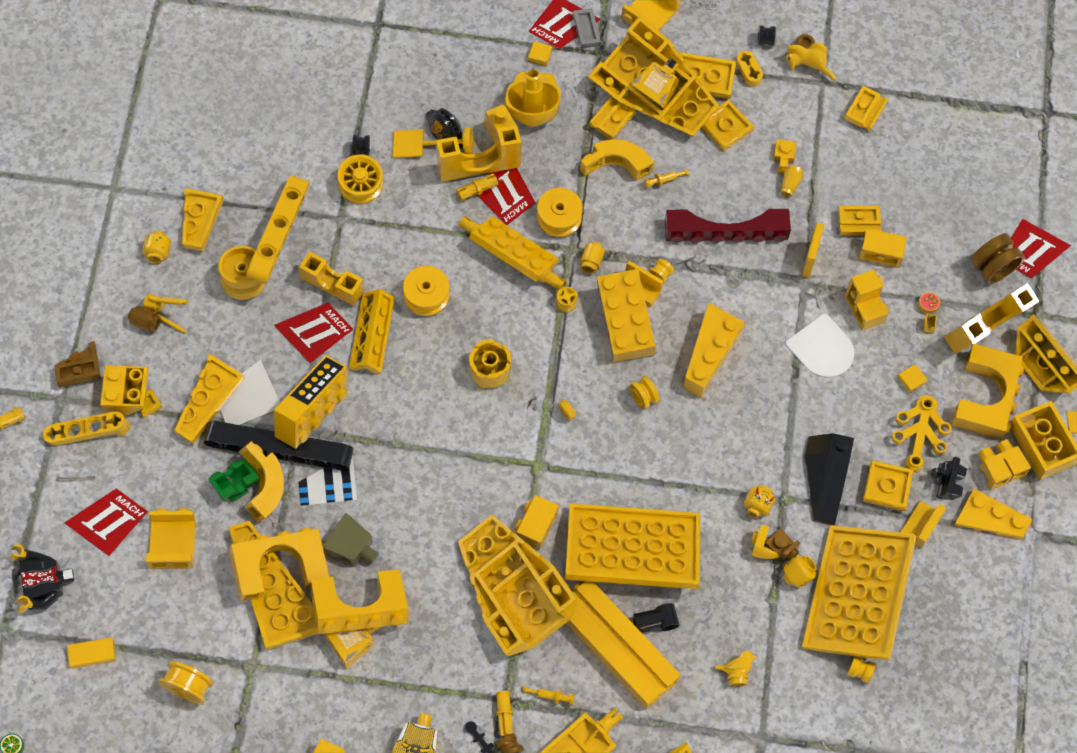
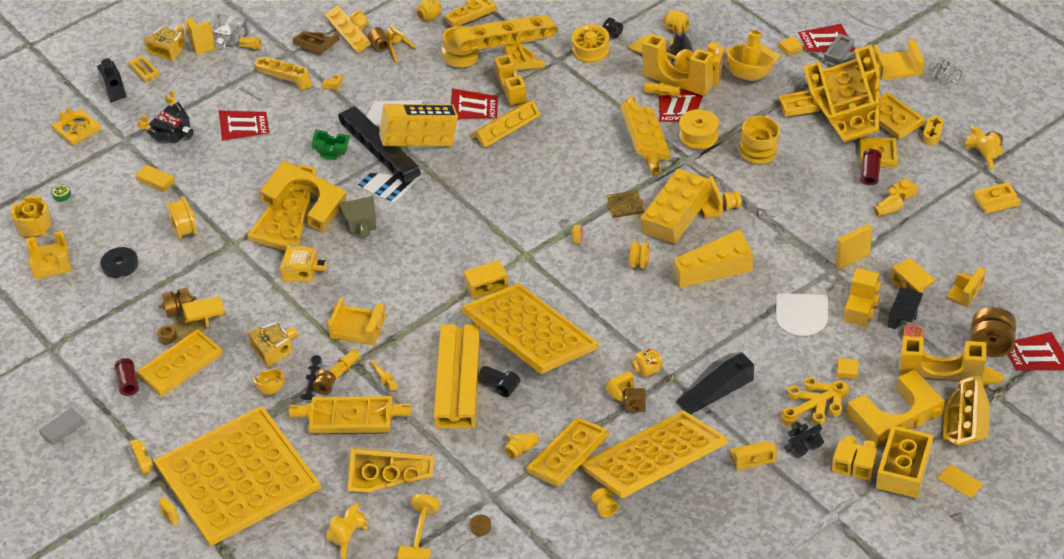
camera: 50 degrees right, 20 degrees down
yellow slope [100,365,149,416] -> none
yellow panel [146,508,196,569] -> none
yellow wing [174,353,245,444] -> none
yellow arch [239,441,284,522] -> none
yellow arch [311,569,409,634] -> none
yellow wheel [403,266,450,316] -> none
yellow wedge [458,514,578,656] -> none
yellow brick [469,339,512,389] -> none
yellow wheel [556,287,577,313] -> none
yellow arch [580,139,654,181] -> none
yellow brick [580,242,605,274] -> none
yellow torso [631,58,679,110] -> none
yellow piece [644,170,690,188] -> none
dark red arch [665,209,791,243] -> none
black wheel [758,25,776,46] -> none
yellow head [783,555,817,588] -> none
yellow plate [838,205,882,236] -> none
yellow plate [862,460,914,512] -> none
yellow piece [923,314,937,334] -> none
yellow wing [954,489,1033,540] -> none
none -> yellow plate [324,5,371,54]
none -> yellow panel [327,298,386,346]
none -> yellow wing [503,43,545,71]
none -> yellow tile [526,417,610,488]
none -> clear yellow piece [606,190,644,218]
none -> yellow head [663,10,690,34]
none -> yellow wheel [739,116,780,164]
none -> dark red piece [860,149,882,185]
none -> black panel [888,287,923,329]
none -> yellow panel [947,267,986,307]

